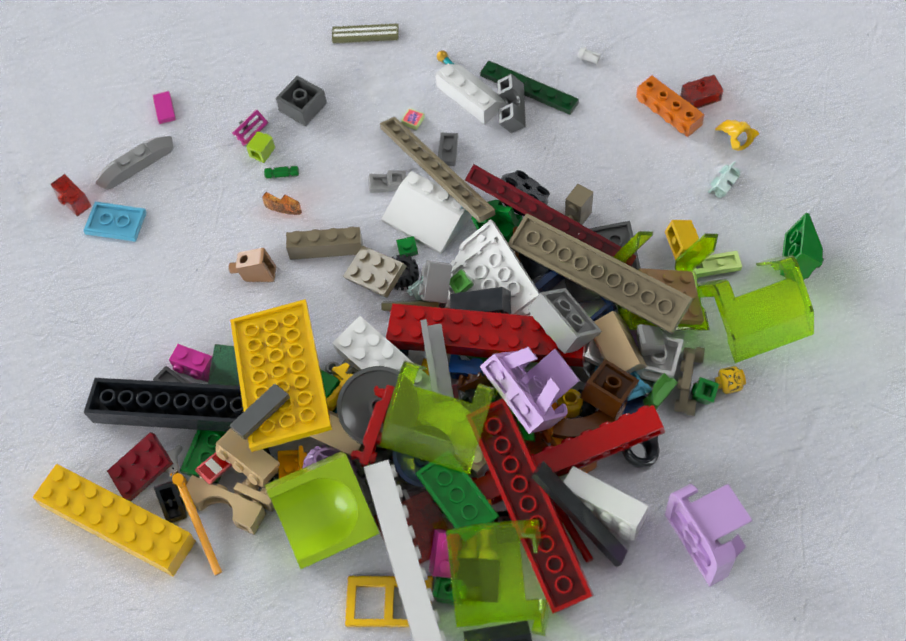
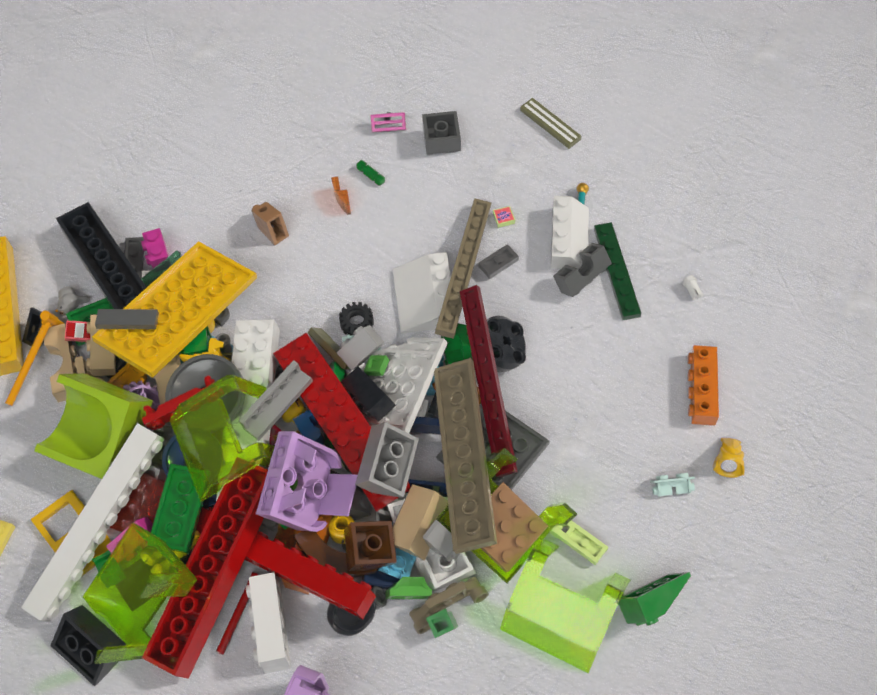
camera: 45 degrees right, 0 degrees up
clear red brick [50,174,91,217] -> none
medium azure tile [83,201,147,242] -> none
light grey brick [95,136,173,189] -> none
dark red plate [107,432,174,502] -> none
dark pink tile [153,91,176,124] -> none
lime brick [246,131,275,163] -> none
dark tan brick [286,227,363,260] -> none
plate [343,245,407,298] -> none
light grey slope [368,170,406,193] -> none
green plate [396,236,418,258] -> none
black tile [532,461,628,567] -> none
dark tan brick [565,183,593,225] -> none
yellow brick [665,220,703,261] -> none
clear red brick [680,75,723,109] -> none
yellow head [715,366,746,394] -> none

